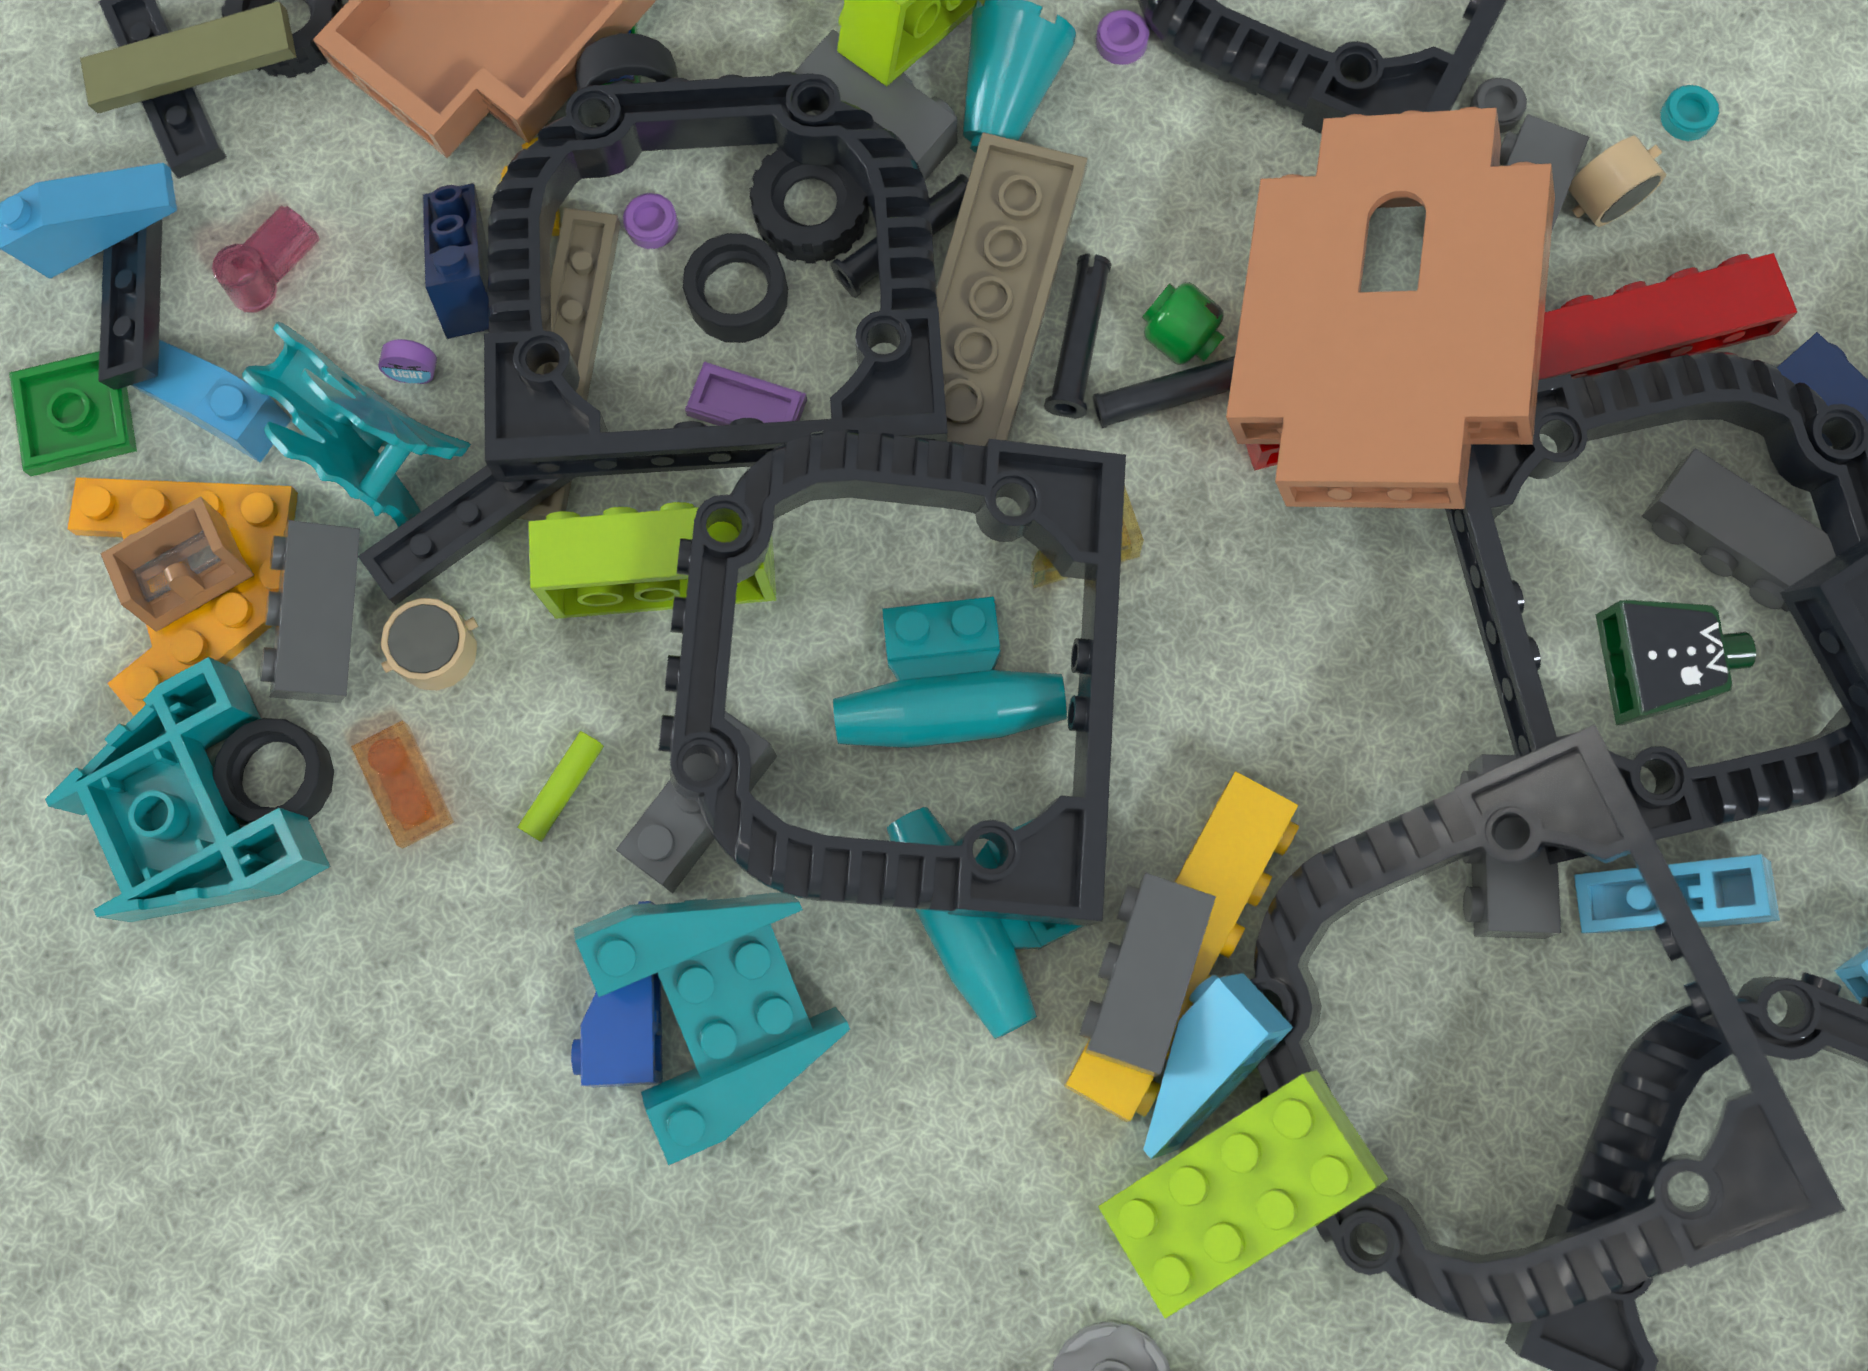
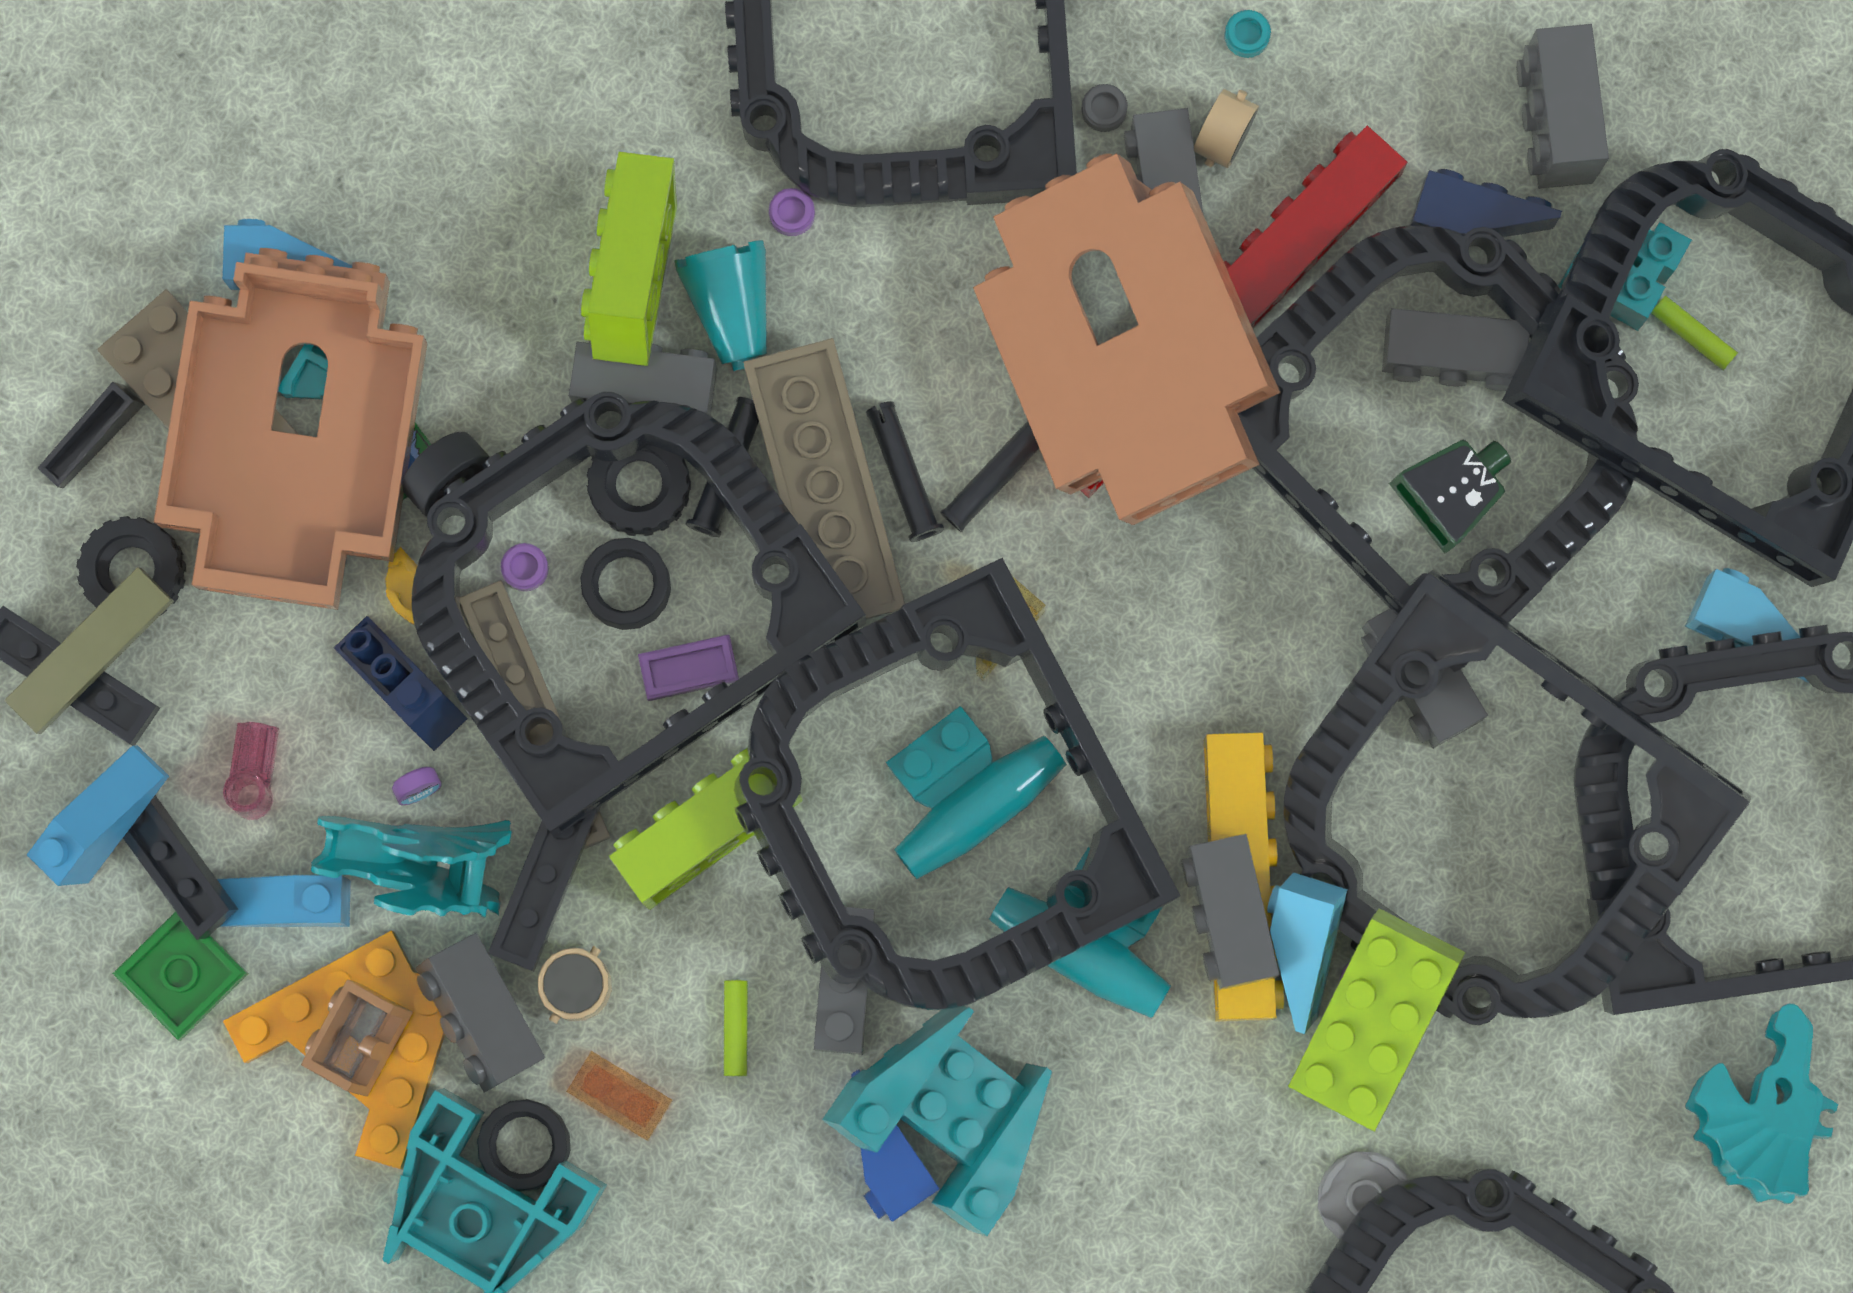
camera: 35 degrees left, 5 degrees up
green head [1142,282,1225,365] -> none
medium azure slope [1574,854,1780,934] -> none

